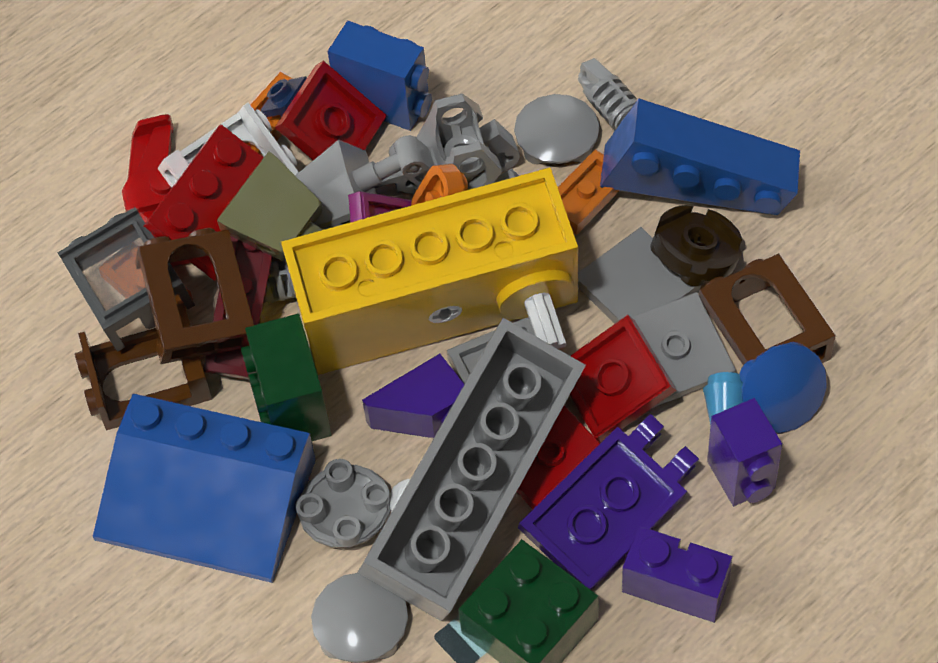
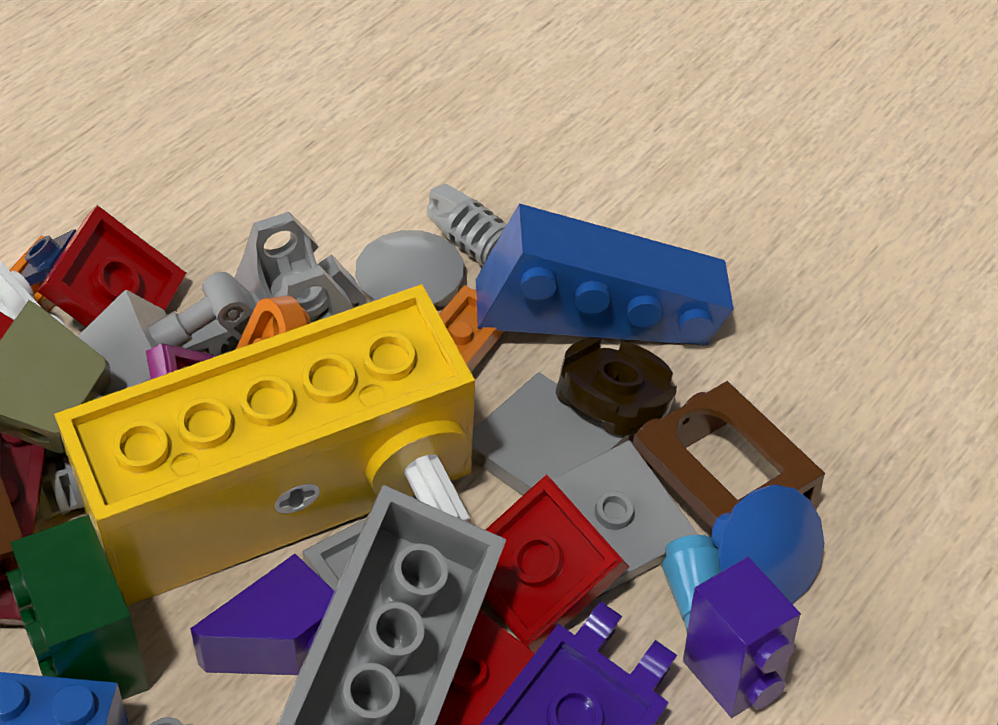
camera: 15 degrees left, 10 degrees down
blue brick [327,20,432,131] -> none

